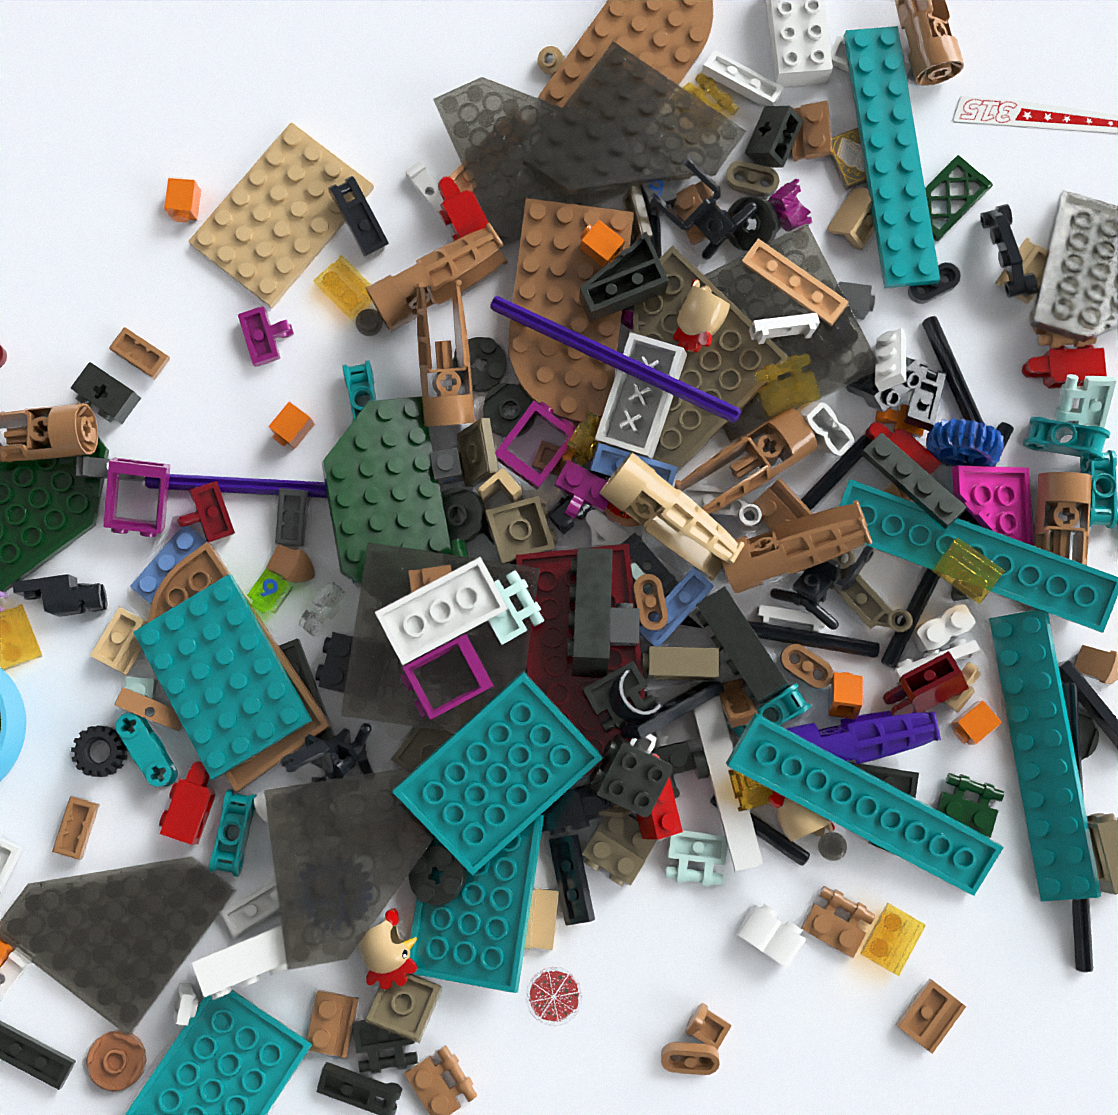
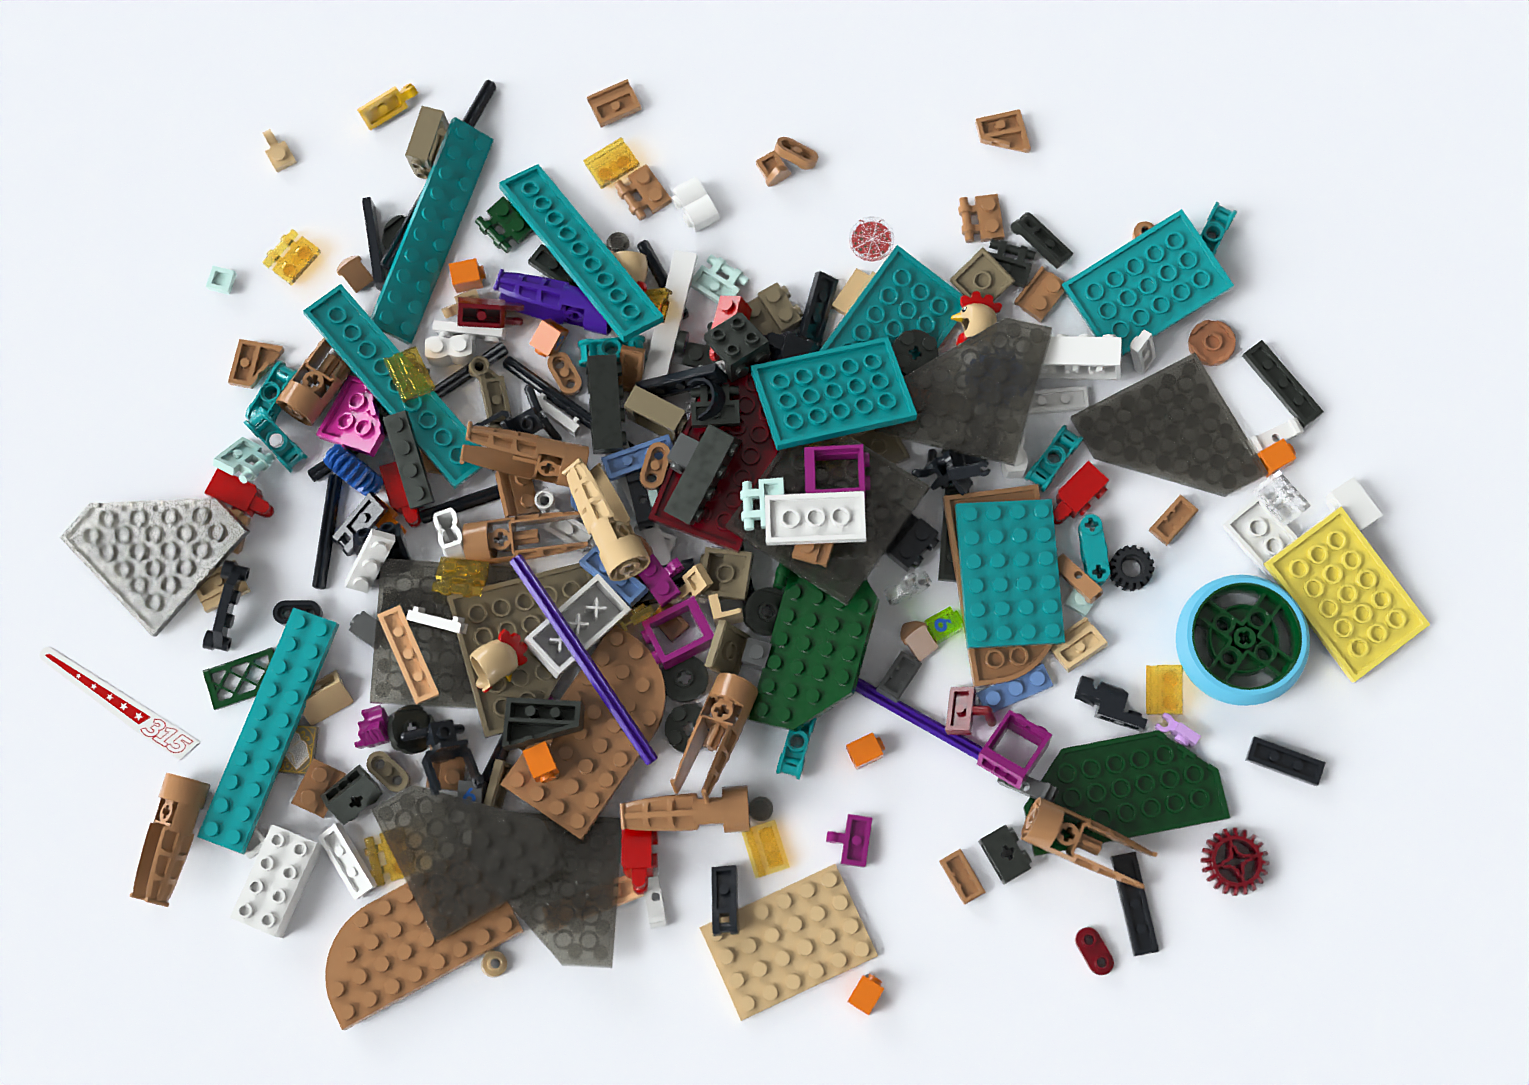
camera: 150 degrees left, 5 degrees down
none -> tan plate [679,563,713,600]

